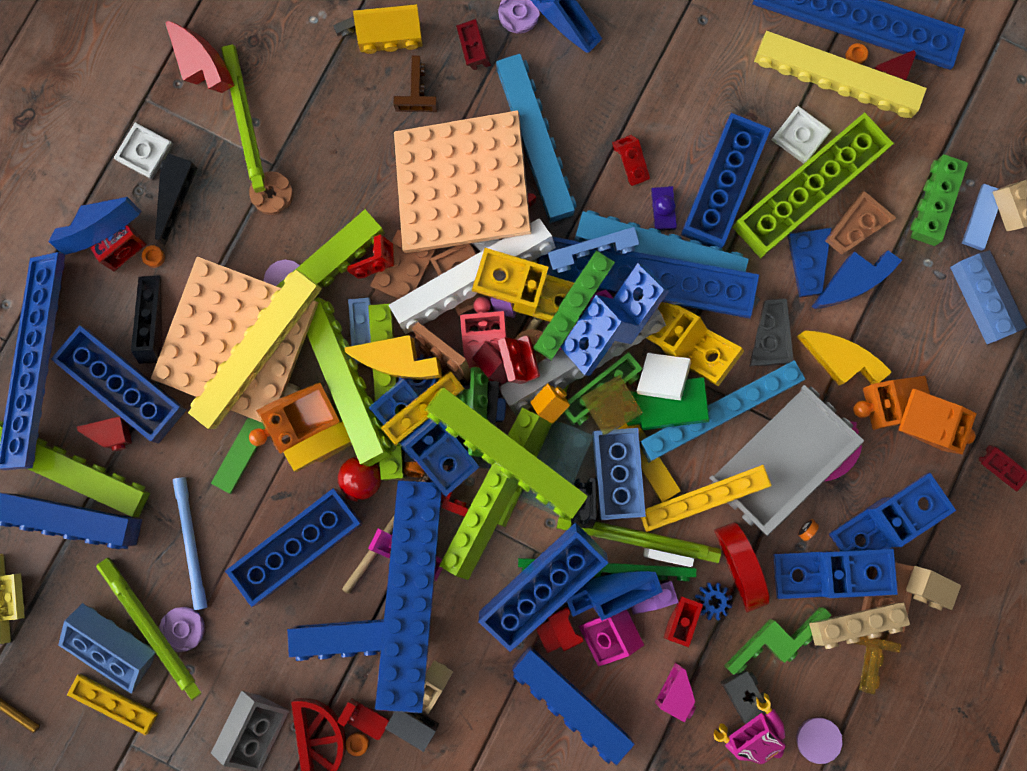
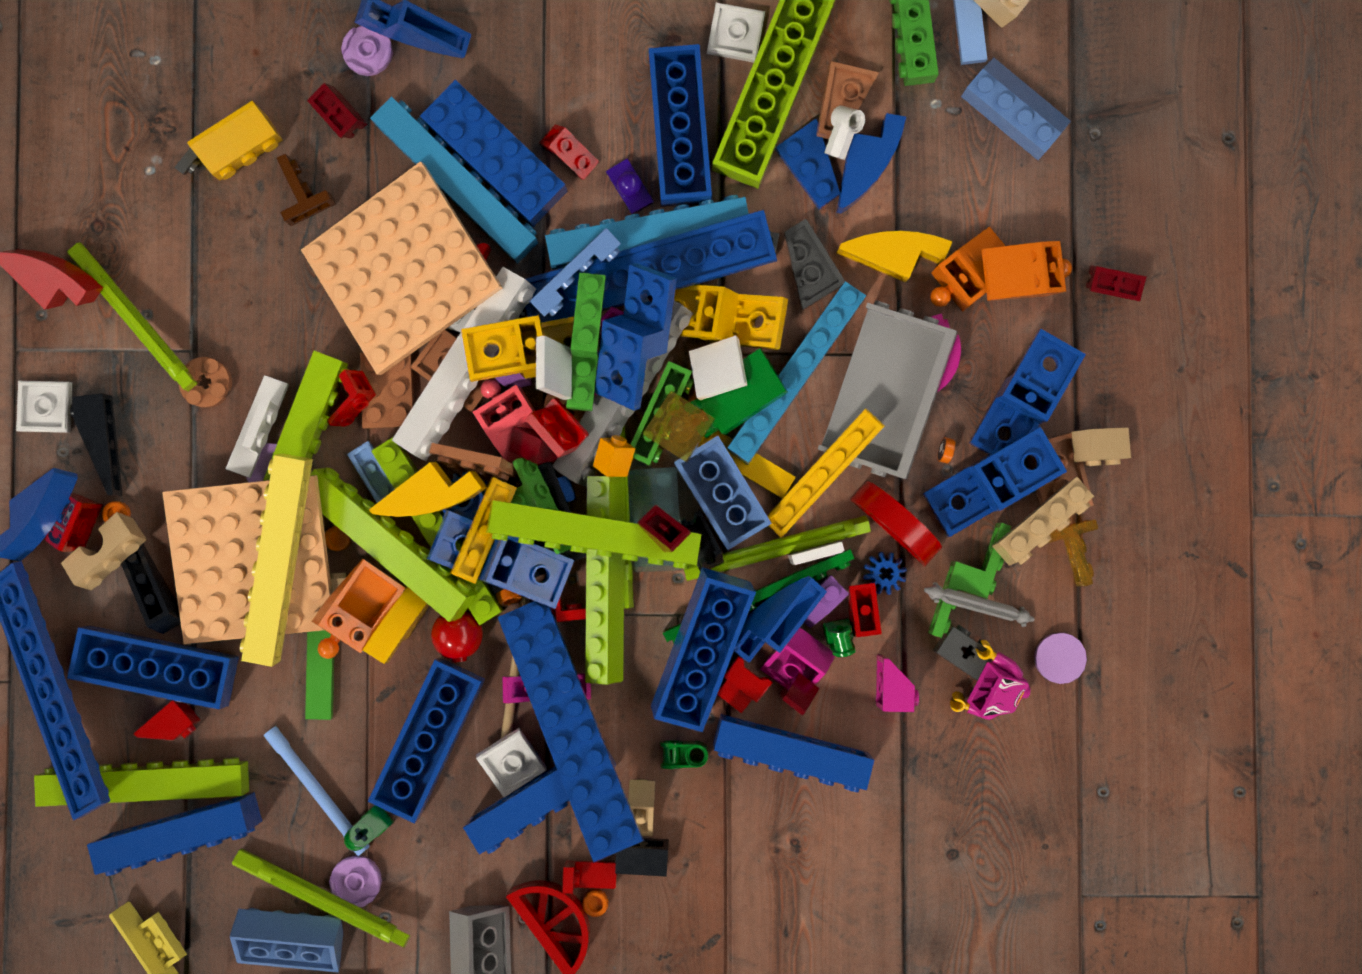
camera: 25 degrees left, 5 degrees up
none -> tan arch [61,512,147,590]
none -> white bracket [226,375,289,478]
none -> orange tile [325,526,351,551]
none -> green piece [344,805,395,851]
none -> blue brick [420,80,568,227]
none -> white tile [476,728,547,797]
none -> white tile [536,336,572,400]
none -> dark red slope [637,505,691,552]
none -> green piece [660,740,709,769]
none -> dark red slope [779,672,820,716]
none -> green piece [823,618,856,657]
none -> white piece [824,105,865,160]
none -> light grey wheel [924,582,1035,627]

